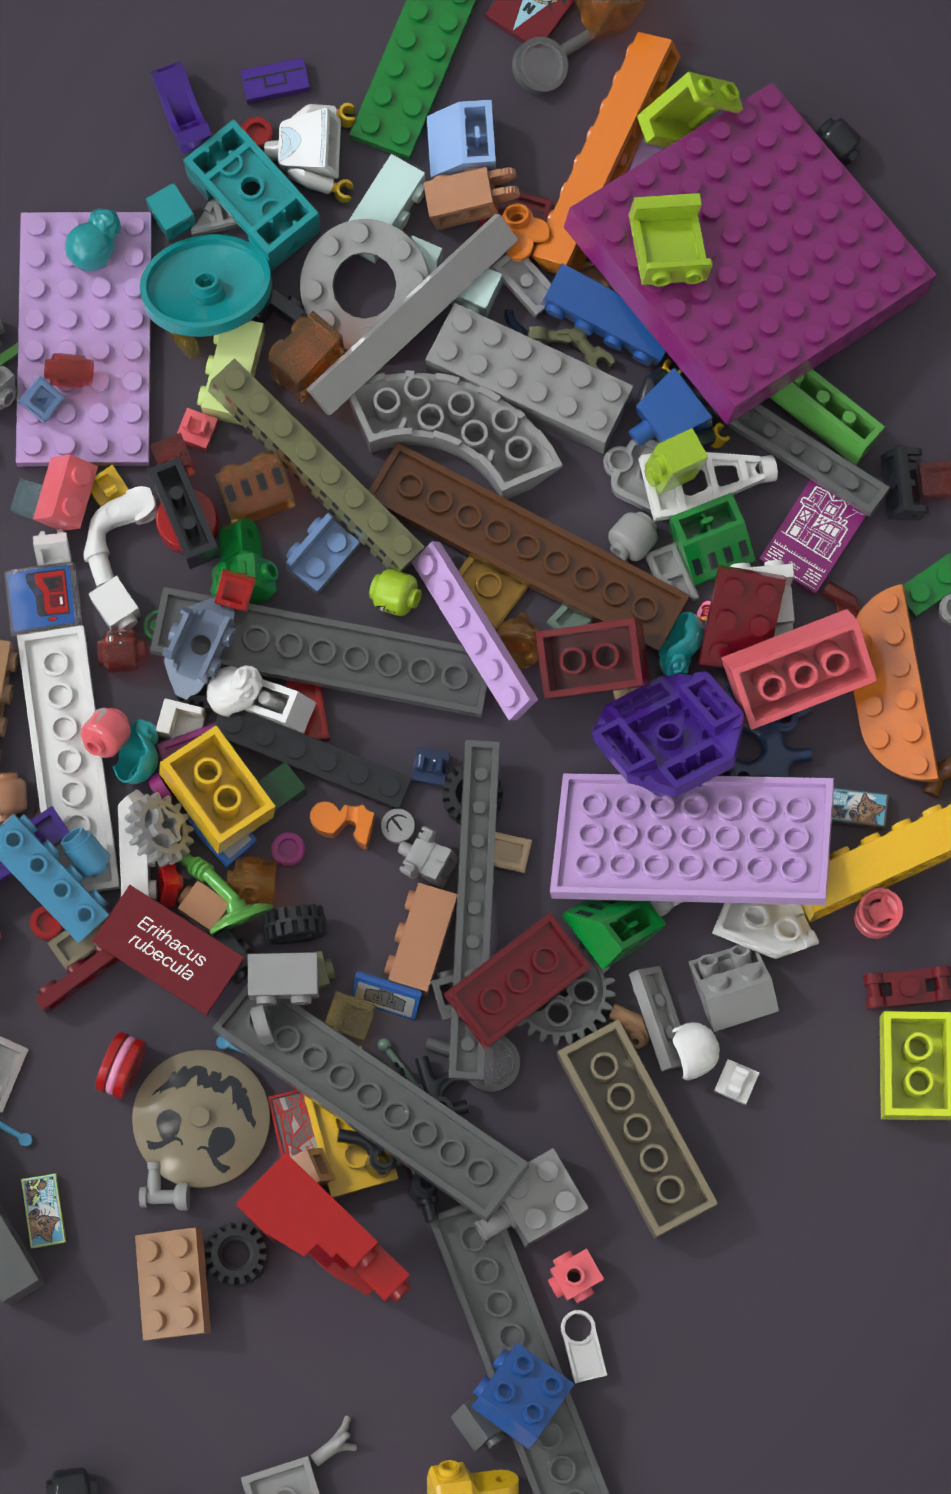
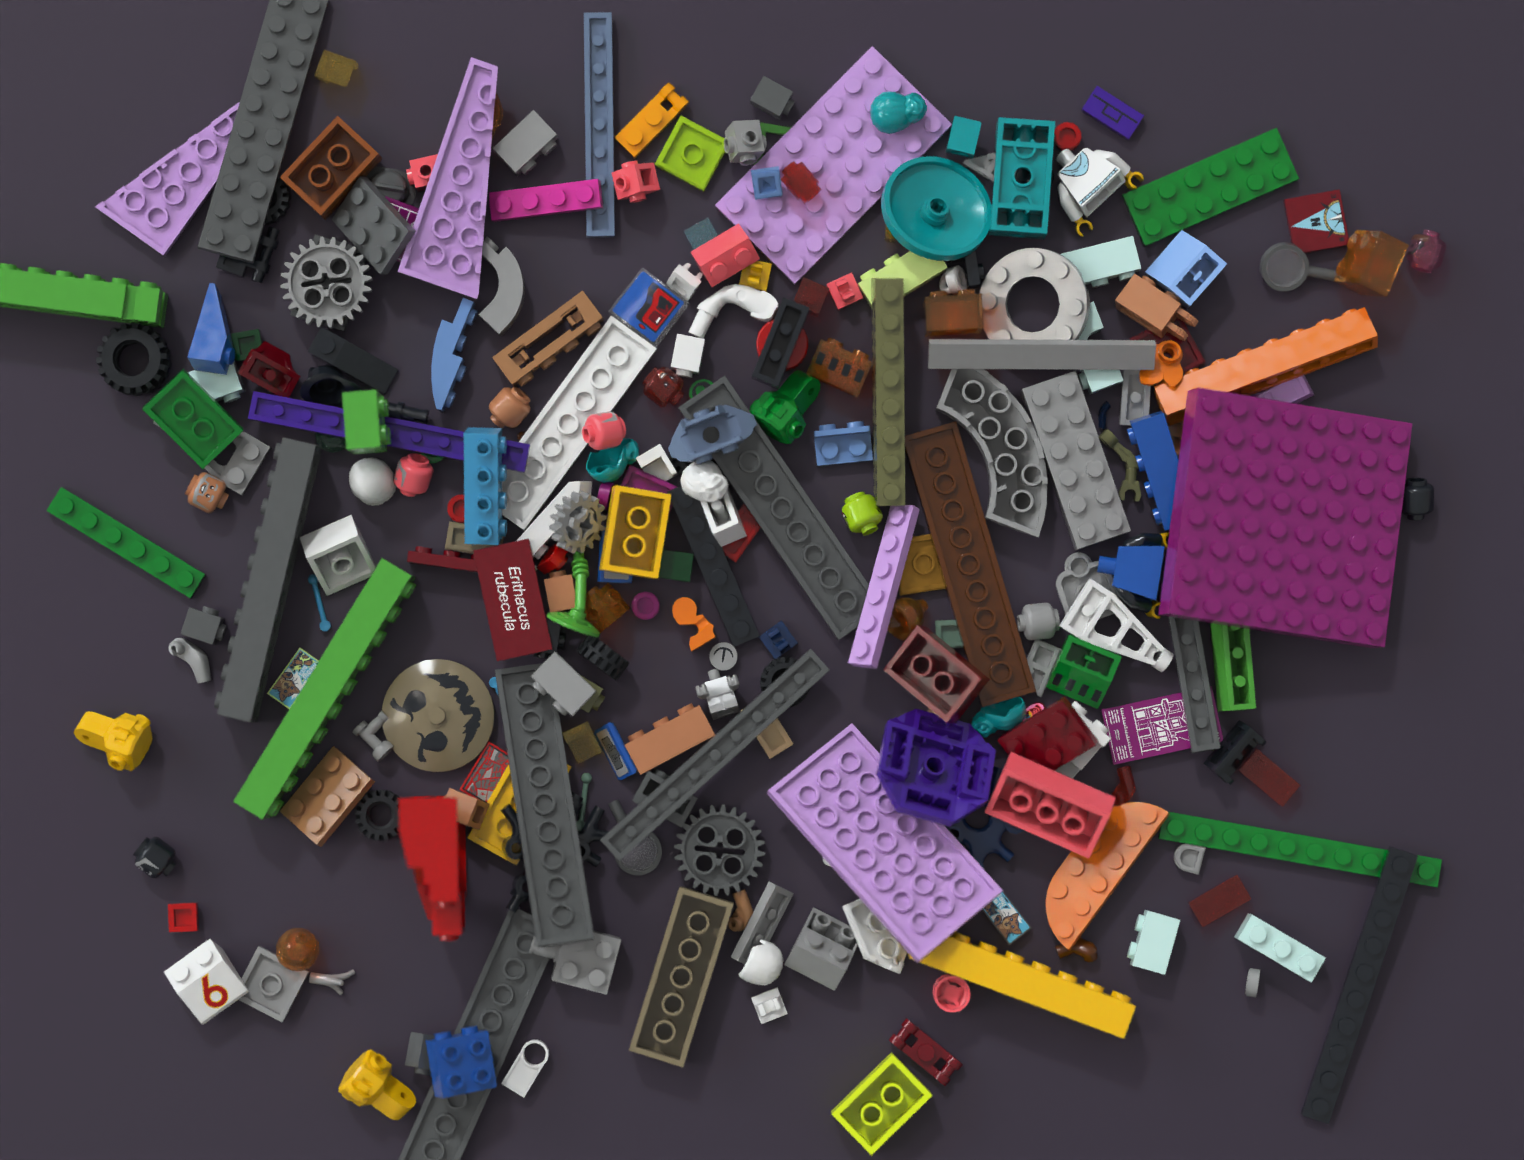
camera: 45 degrees right, 10 degrees up
dark azure brick [61,826,110,878] -> none
red head [95,1031,147,1100] -> none
dark purple arch [150,61,212,154] -> none
red tile [214,569,256,612] -> none
light grey tile [250,1004,275,1045] -> none
dark red tile [443,912,592,1050] -> none
coral brick [547,1248,604,1303] -> none
green slope [562,899,666,970] -> none
lime panel [628,193,713,287] -> none
lime panel [637,72,743,148] -> none
lime brick [644,428,708,495] -> none
none -> bright green brick [233,558,417,820]
none -> clear orange helmet [276,928,319,971]
none -> white tile [939,266,968,295]

